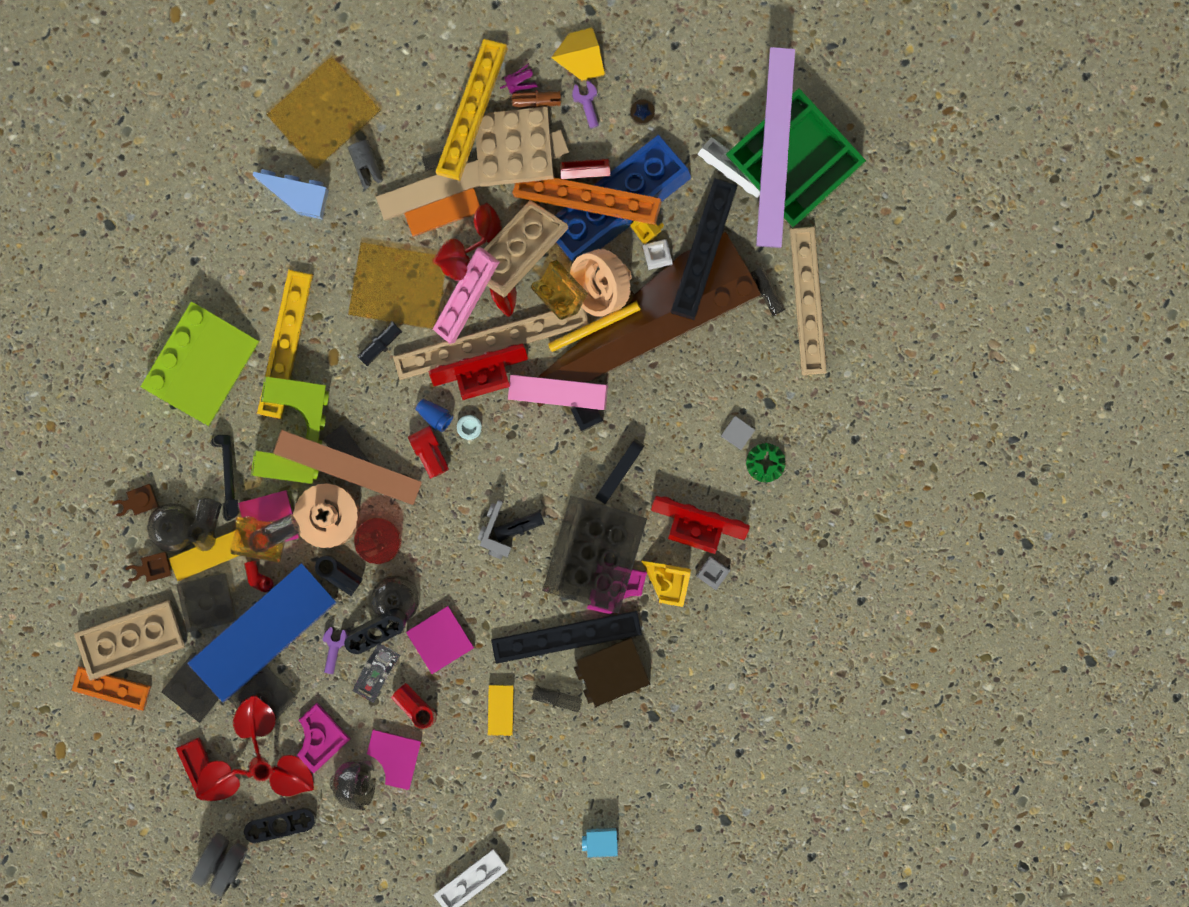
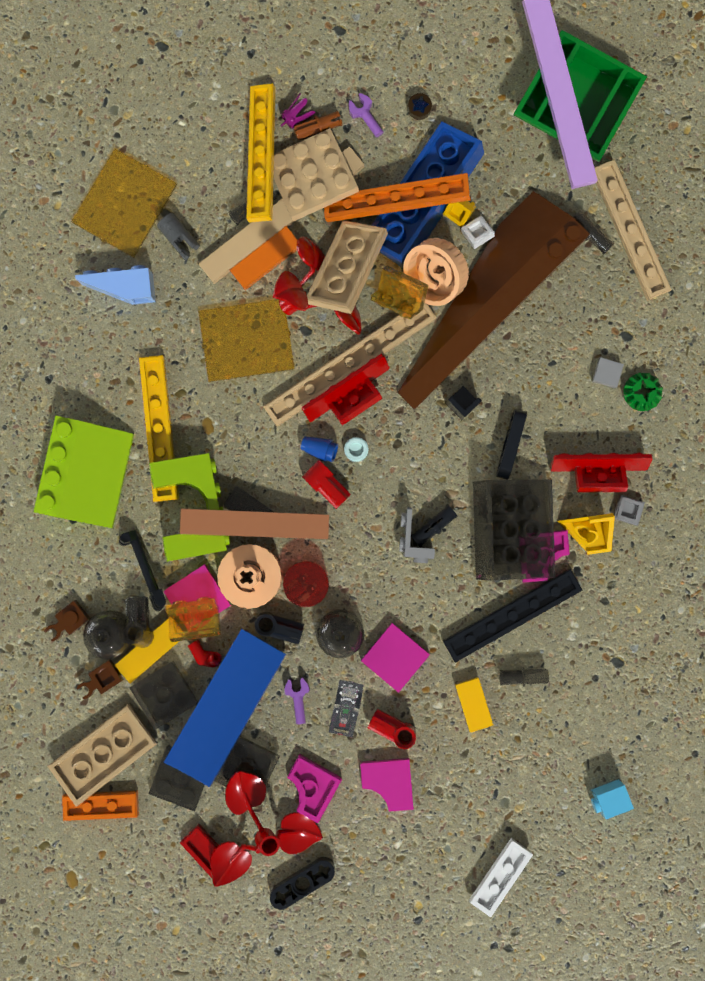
camera: 15 degrees left, 0 degrees up
dark grey wheel [190,832,249,898] -> none
clear smoke piece [248,513,301,553] -> none
clear smoke cylinder [330,760,376,811] -> none
black beam [344,609,407,654] -> none
black pin [357,321,403,367] -> none
bright pink tile [433,247,499,344] -> none
bright pink tile [508,375,608,410] -> none
yellow bar [548,301,641,352] -> none
yellow slope [551,27,605,81] -> none
tile [560,159,610,179] -> none
dark brown brick [573,638,651,707] -> none
black tile [671,178,738,320] -> none
white plate [698,137,760,198] -> none

